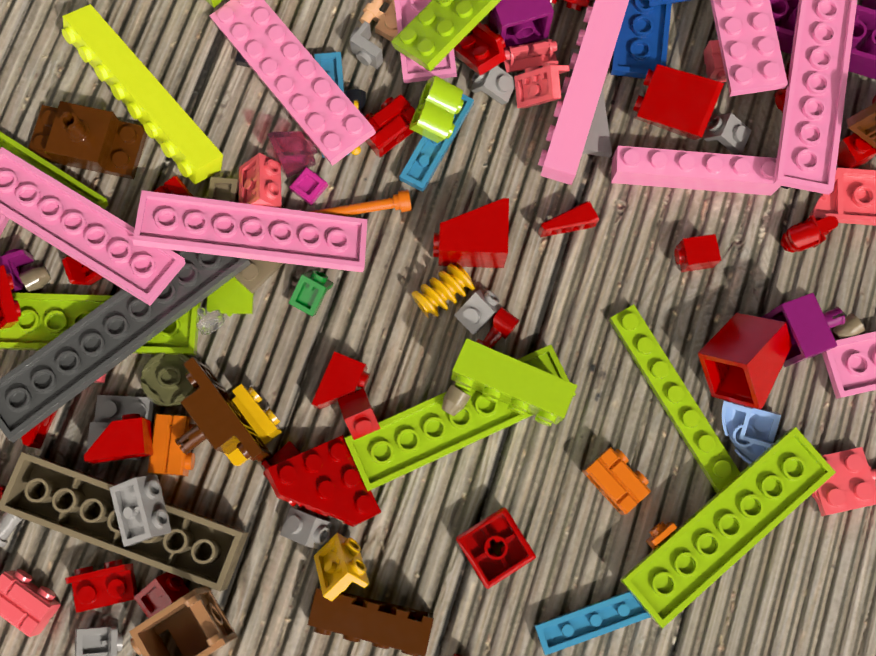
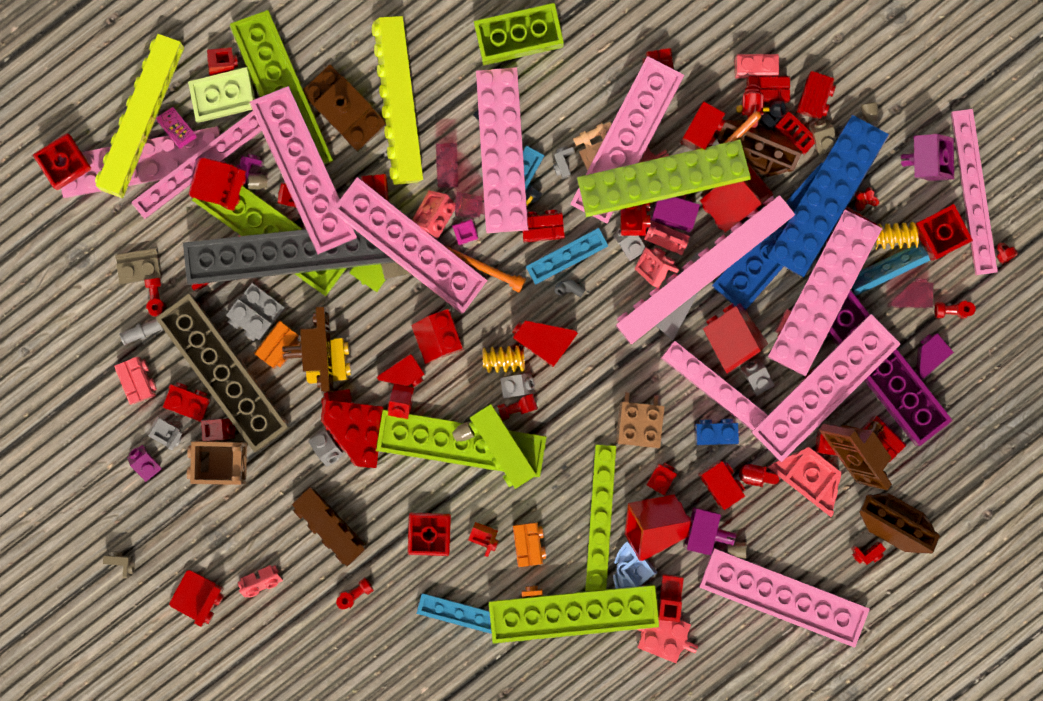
camera: 35 degrees right, 10 degrees up
red slope [84,413,153,463] -> none
light grey bracket [109,475,171,547] -> none
olive tile [141,353,197,407] -> none
clear tile [196,307,225,335] -> none
dark tan bracket [204,177,239,202] -> none
green bracket [288,270,334,317] -> none
yellow bracket [314,533,369,601] -> none
lime brick [409,76,464,143] -> none
red slope [538,201,599,238] -> none
red brick [674,234,721,272] -> none
none -> red slope [411,309,464,364]
none -> clear pink slope [436,143,459,188]
none -> red bracket [468,522,499,557]
none -> dark grey arm [554,279,586,298]
none -> medium nougat container [616,392,665,448]
none -> red bracket [646,462,677,496]
none -> red brick [658,574,684,623]
none -> blue brick [694,419,739,445]
none -> red brick [698,460,746,510]

